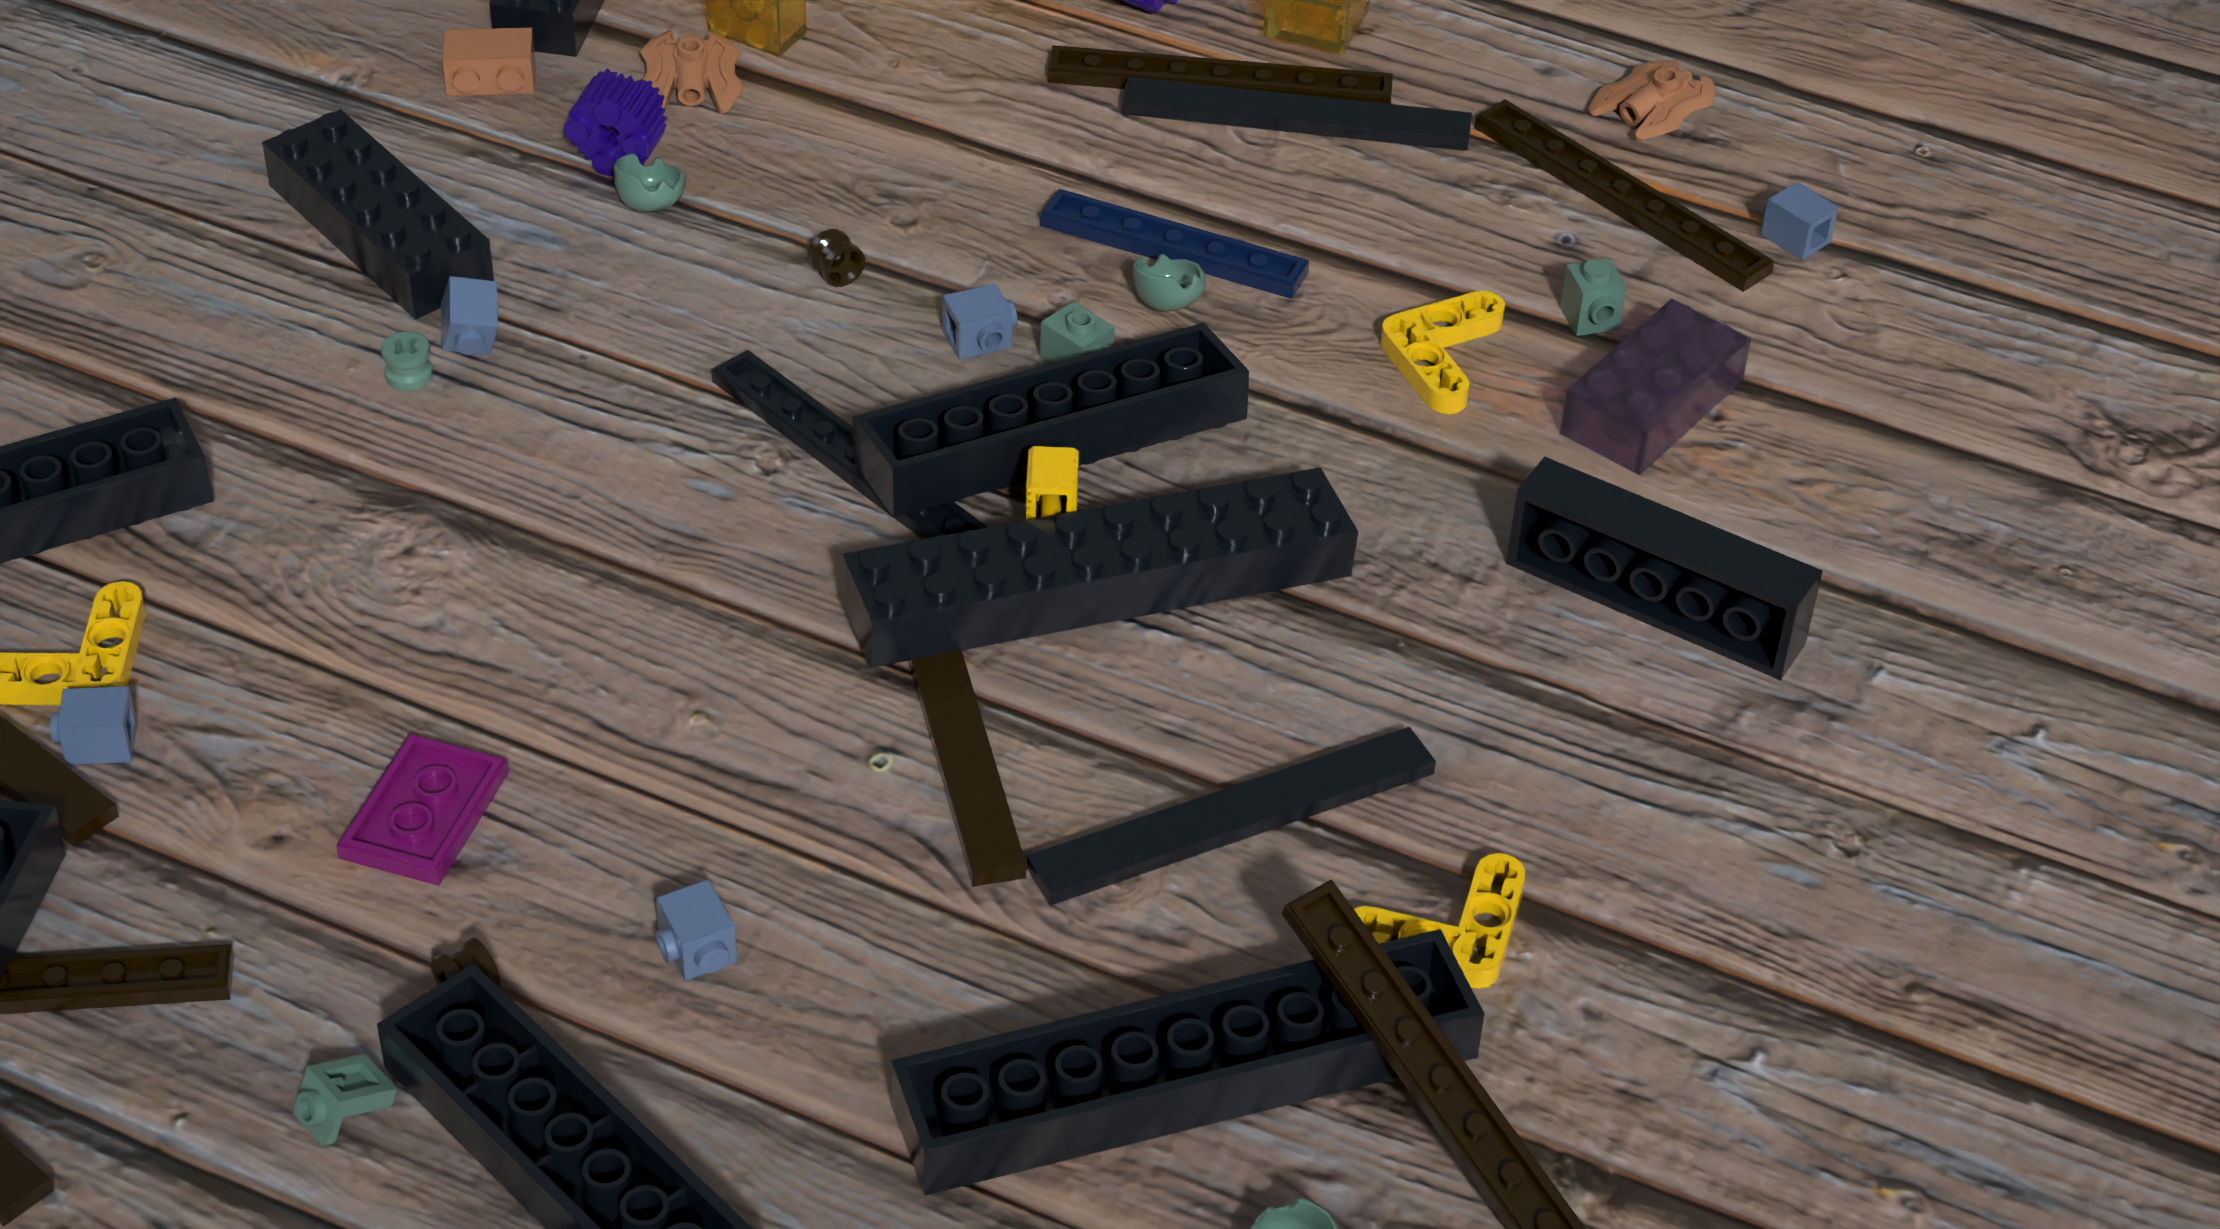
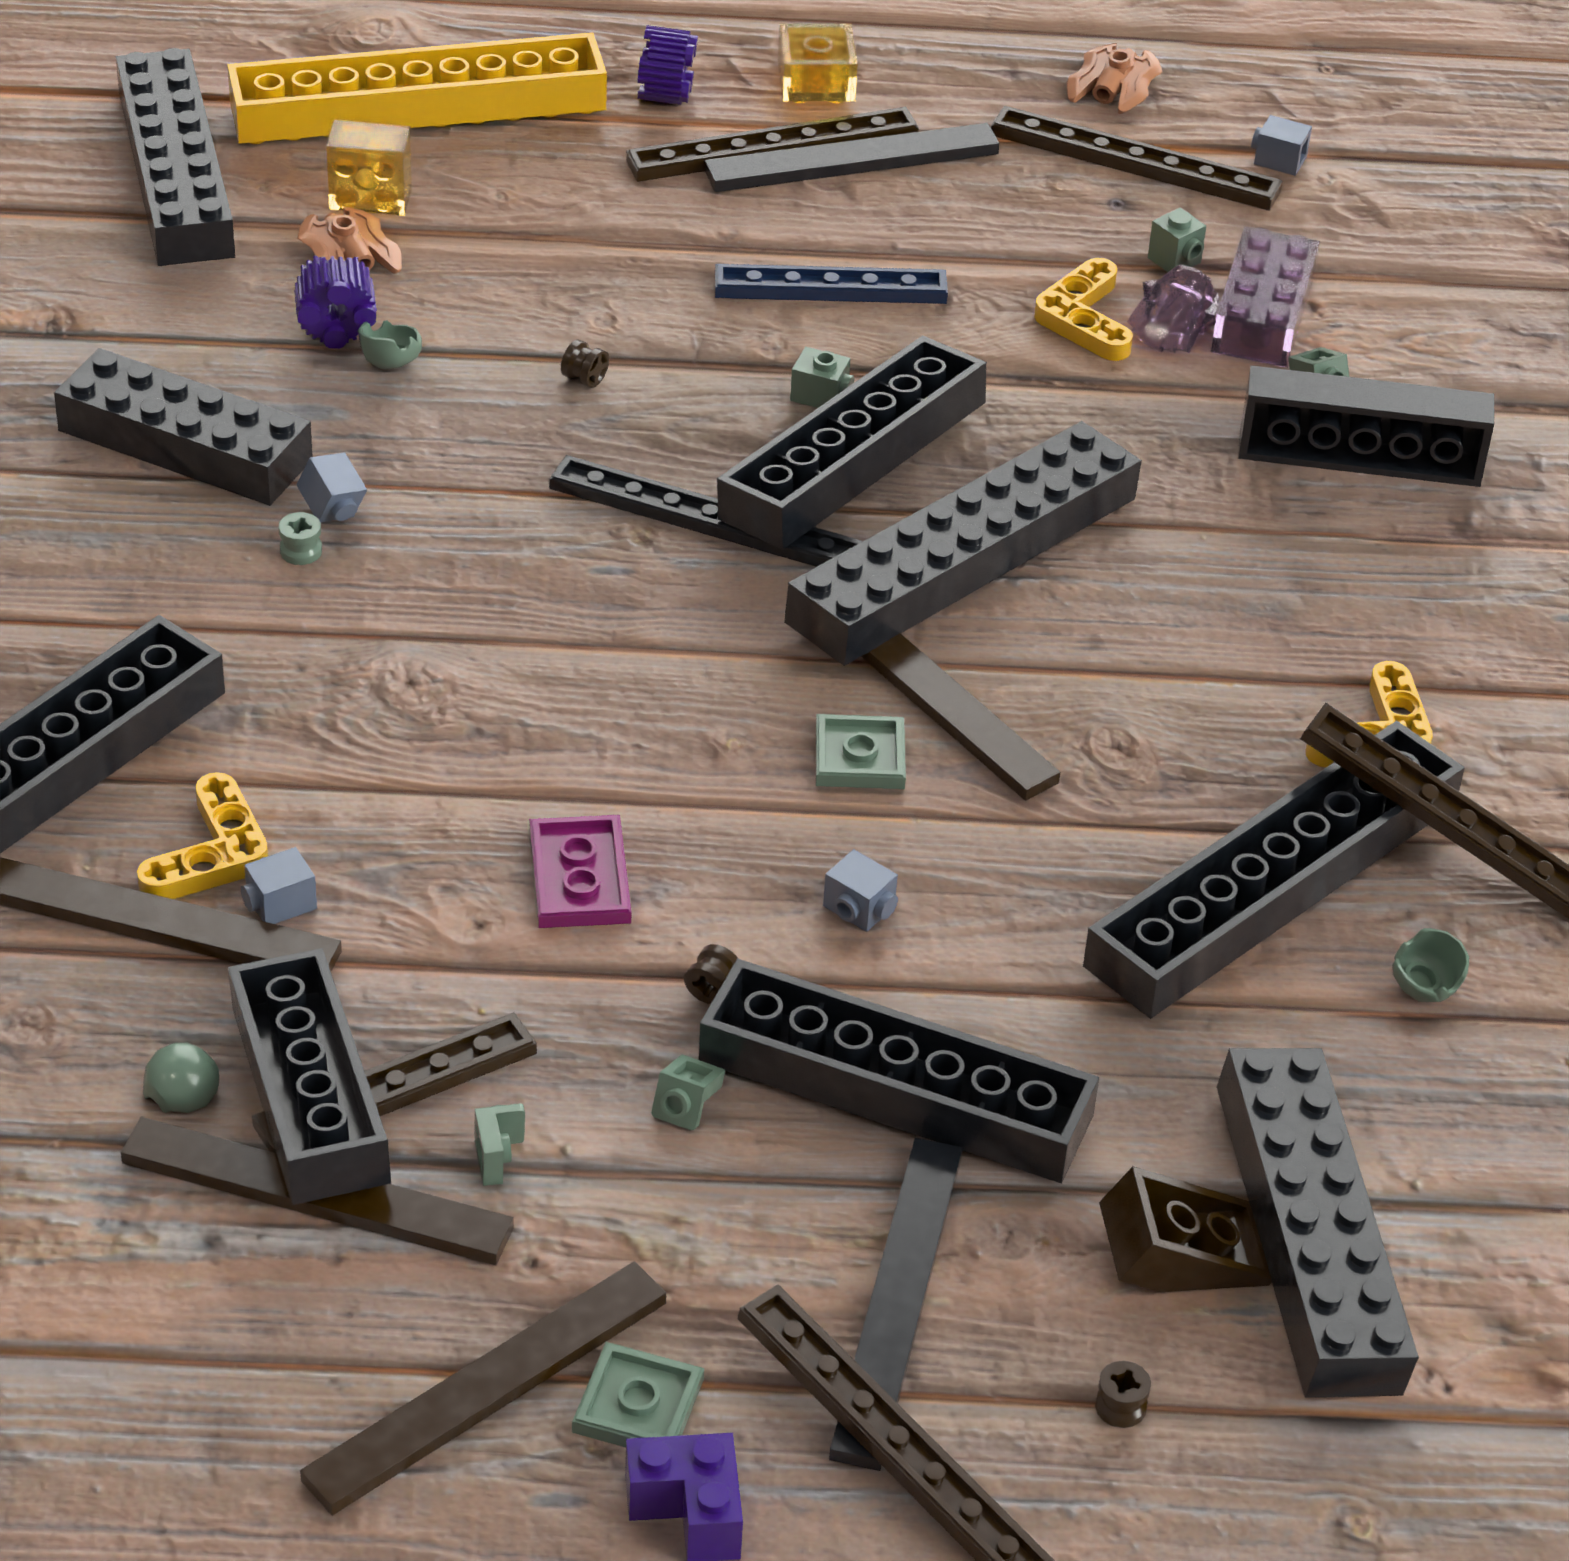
camera: 25 degrees left, 0 degrees up
nougat brick [442,28,536,96] -> none
sand blue brick [943,283,1018,360] -> none
yellow brick [1026,446,1079,520] -> none
black tile [1027,727,1436,906] -> none
sand green hair [1132,254,1206,312] -> none
none -> sand green bracket [474,1103,525,1186]
none -> sand green tile [816,714,906,789]
none -> hair [1127,264,1220,353]
none -> sand green bracket [1288,347,1350,377]

